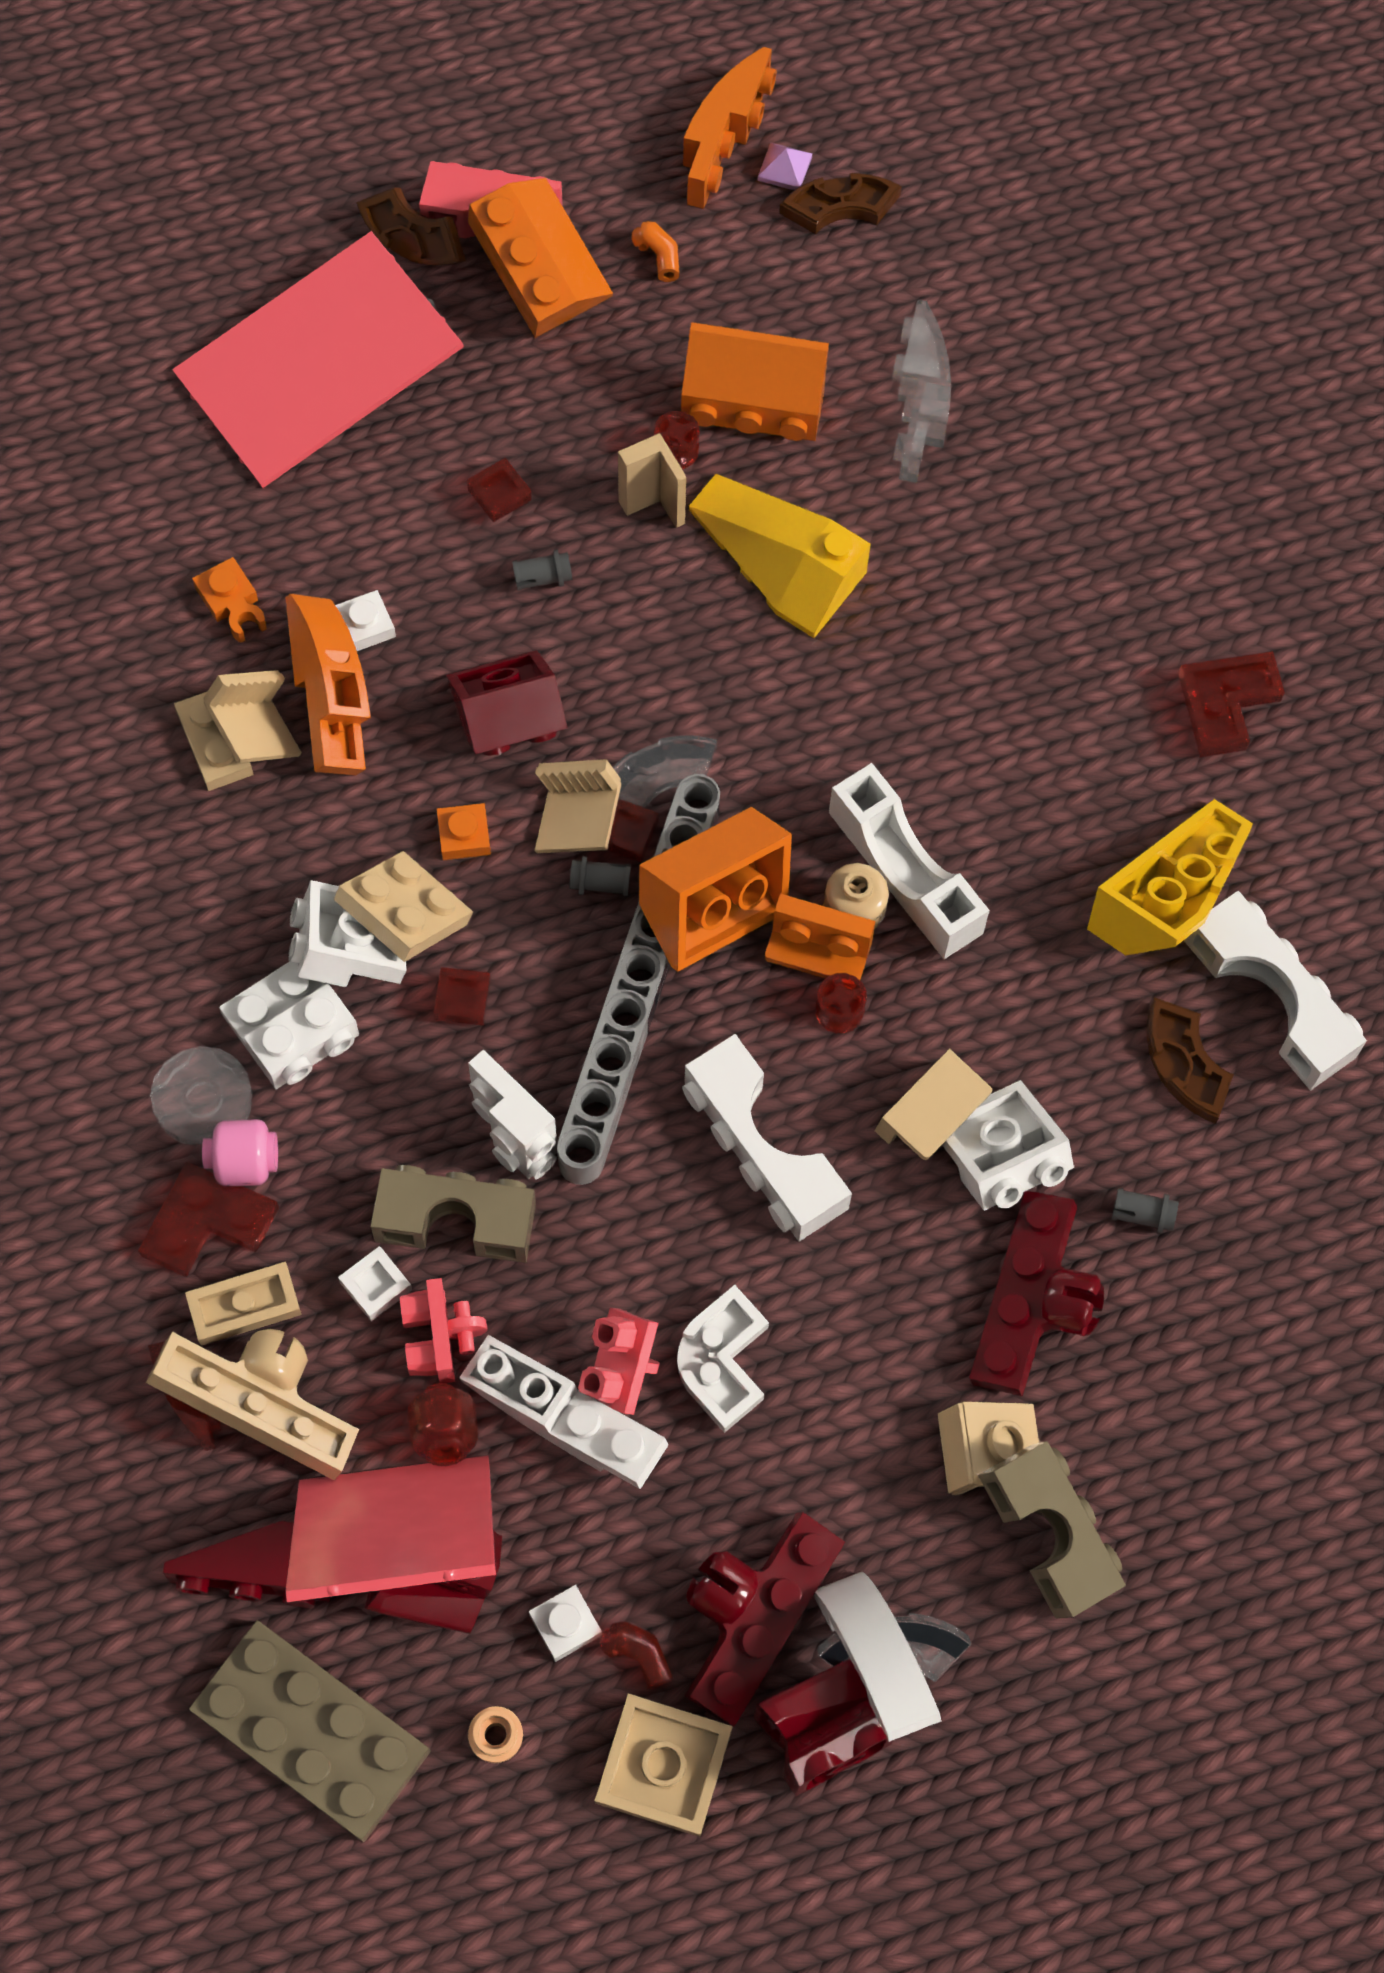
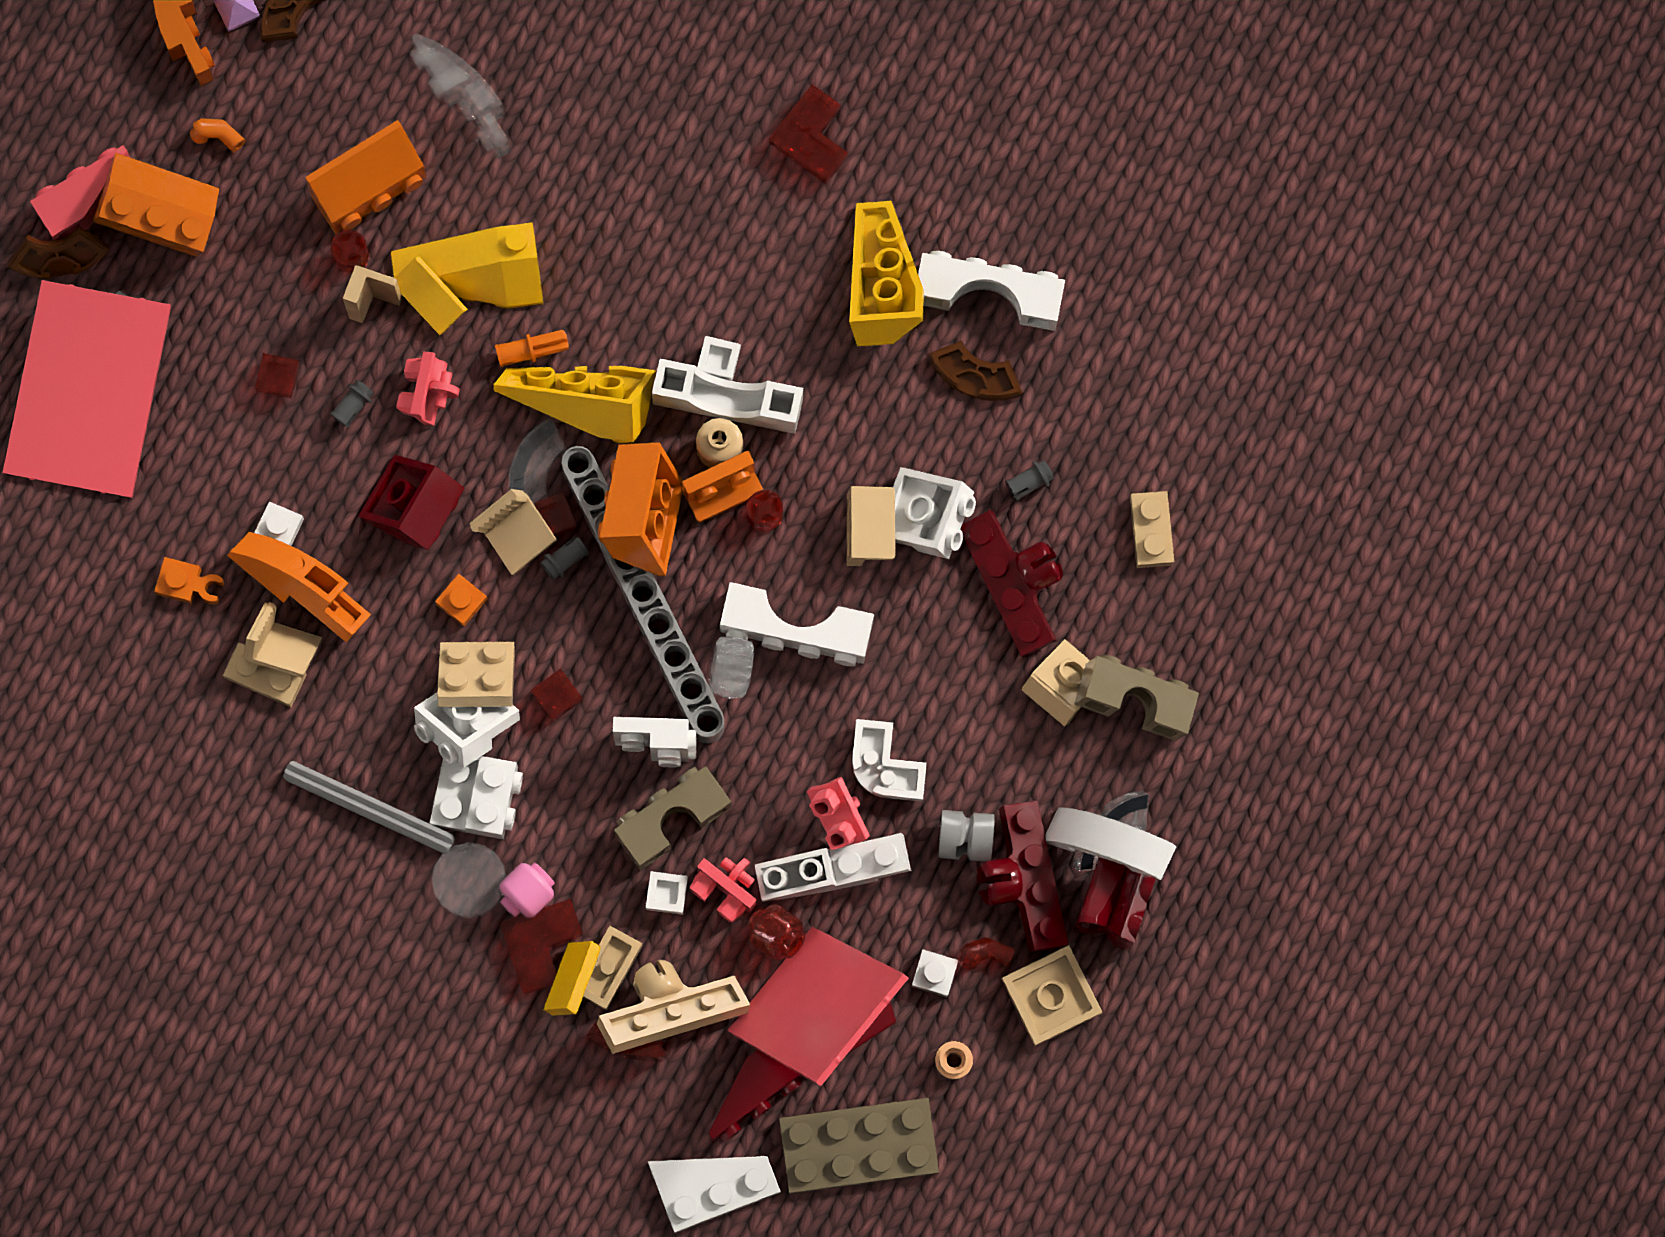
camera: 45 degrees left, 10 degrees up
none -> light grey axle [283,761,455,854]
none -> yellow tile [395,256,468,335]
none -> coral hips [396,351,460,426]
none -> yellow wedge [494,366,656,443]
none -> orange axle [495,330,569,368]
none -> yellow tile [543,941,601,1016]
none -> white wing [648,1156,781,1233]
none -> white plate [697,336,741,381]
none -> clear gear [709,636,754,699]
none -> light grey wheel [938,810,994,862]
none -> tan plate [1130,491,1174,568]

